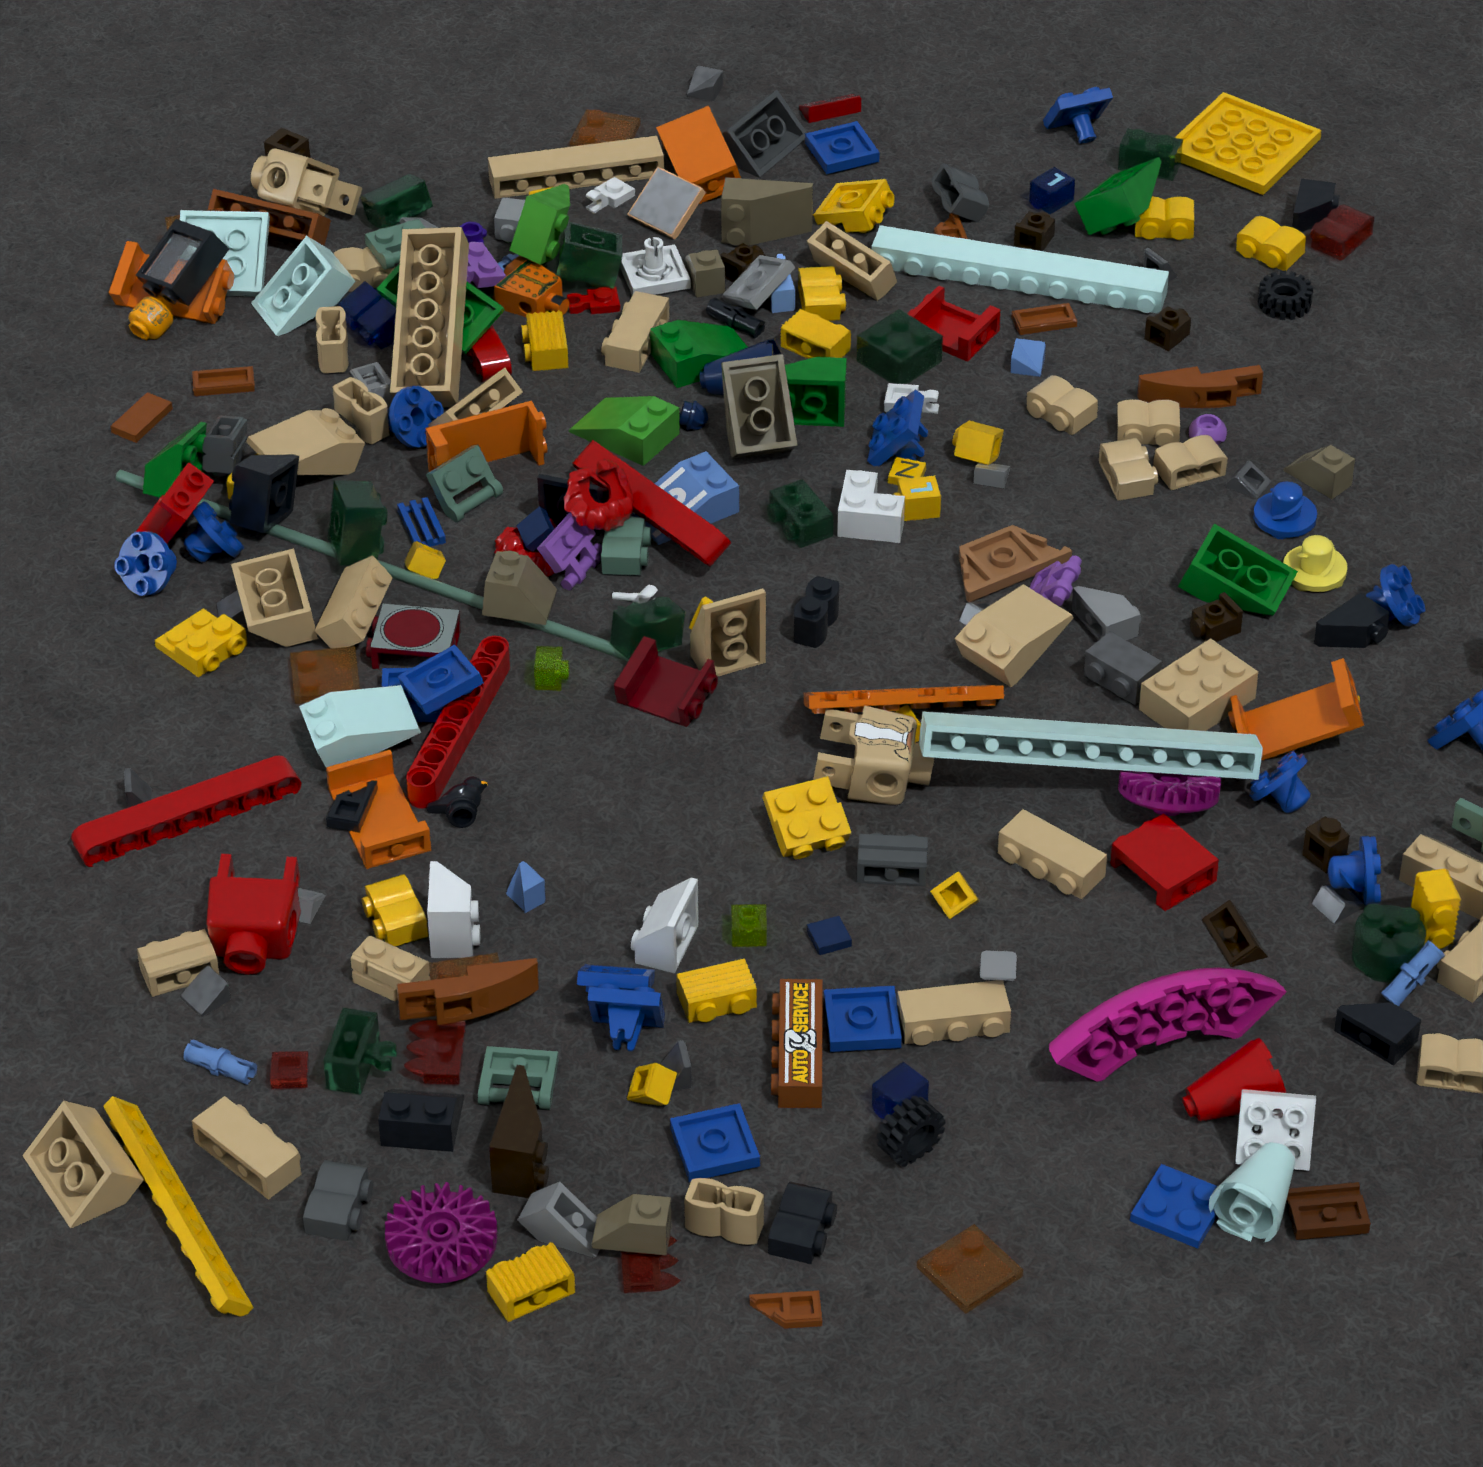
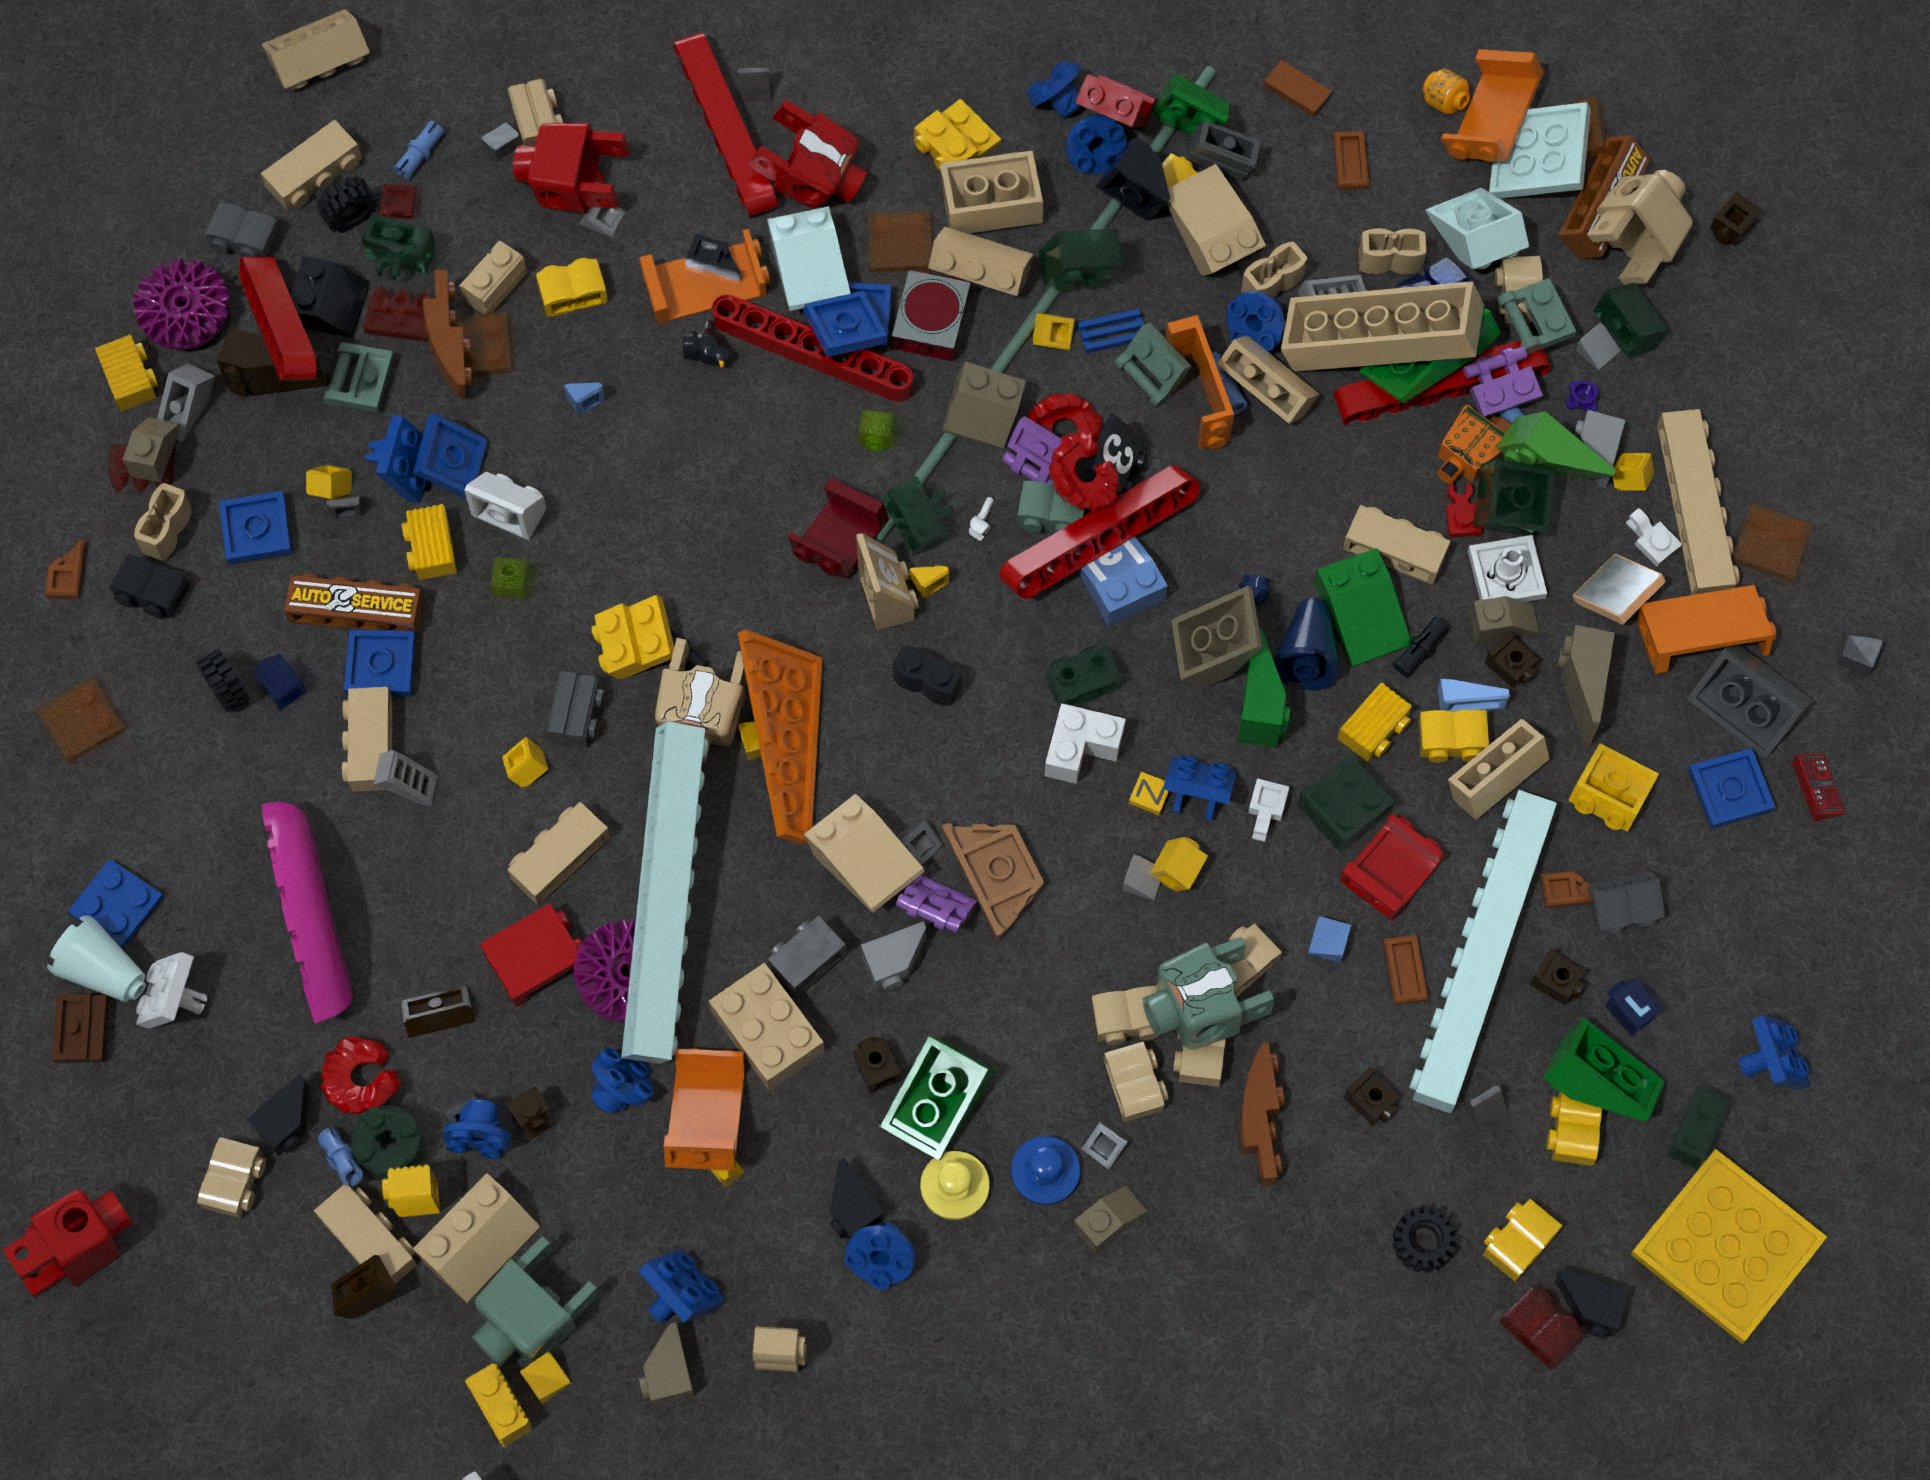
camera: 95 degrees right, 25 degrees up
yellow plate [103,1096,254,1317] -> none
black window [135,219,229,306] -> none
white slope [427,861,481,958] -> none
dark blue tile [516,506,554,552] -> none
yellow brick [521,310,569,371] -> none
bright green slope [569,396,680,466] -> none
light grey plate [722,255,795,310] -> none
dark blue tile [807,916,852,955] -> none
yellow brick [893,476,941,521] -> none
red cone [1182,1038,1286,1121] -> none
medium lavender plate [1189,414,1227,445] -> none
none -> red beam [239,257,316,381]
none -> black tyre [316,176,378,233]
none -> red piece [320,1036,401,1114]
none -> red piece [748,99,867,209]
none -> sand green piece [1142,937,1274,1050]

